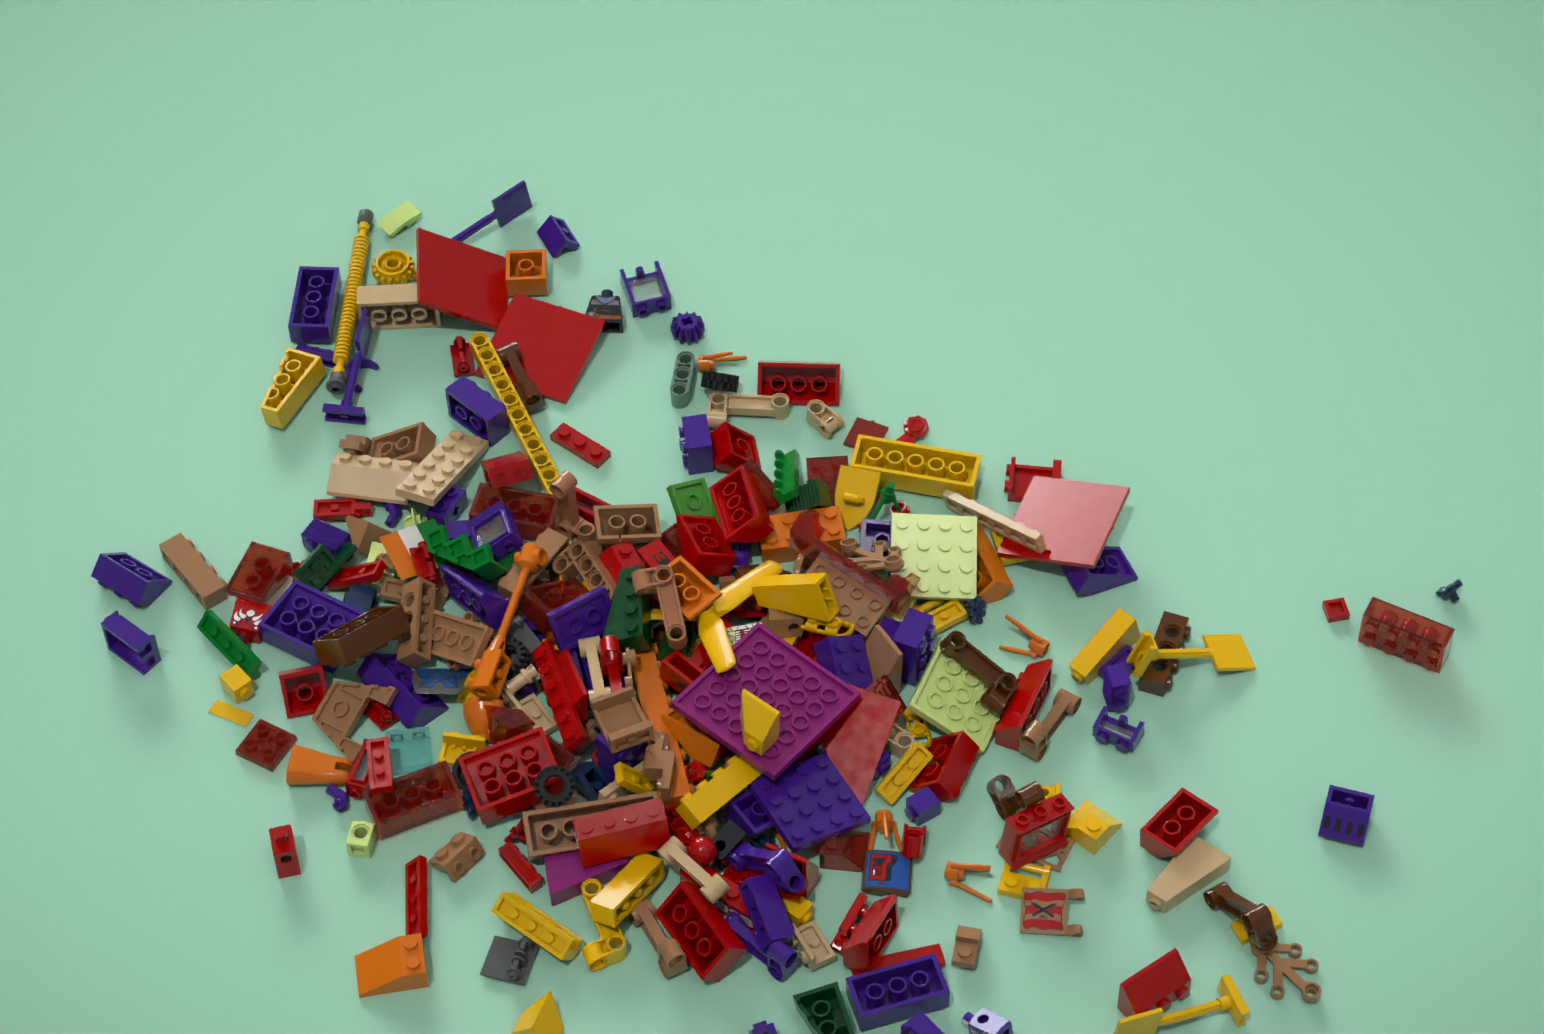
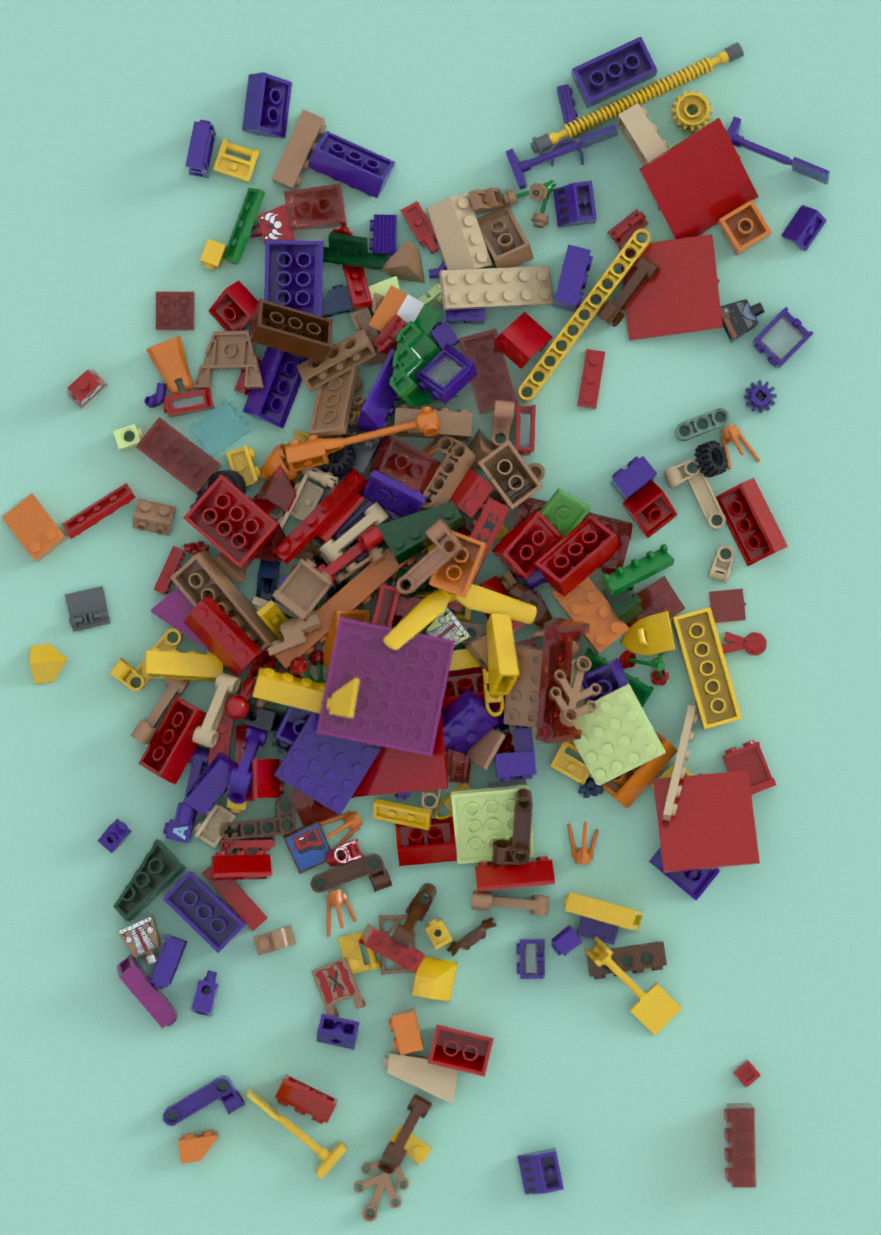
camera: 60 degrees right, 35 degrees up
yellow sticker [208,700,254,727] -> none
yellow wedge [260,347,326,429] -> none
red plate [366,736,394,795] -> none
yellowish green slope [377,201,422,238] -> none
sticker [412,668,474,694] -> none
yellow brick [491,892,585,960] -> none
black tyre [534,765,575,807] -> none
dark purple brick [904,786,941,826] -> none
dark blue plant [1435,579,1463,603] -> none
none -> dark purple brick [163,819,194,843]
none -> yellow plate [213,139,260,183]
none -> reddish brown beam [219,797,296,840]
none -> dark purple slope [308,131,396,198]
none -> reddish brown piece [310,853,393,893]
none -> dark purple brick [316,1014,360,1050]
none -> orange brick [389,1008,424,1055]
none -> reddish brown piece [446,917,497,957]
none -> medium nougat plant [502,180,556,228]
none -> dark purple slope [553,181,597,228]

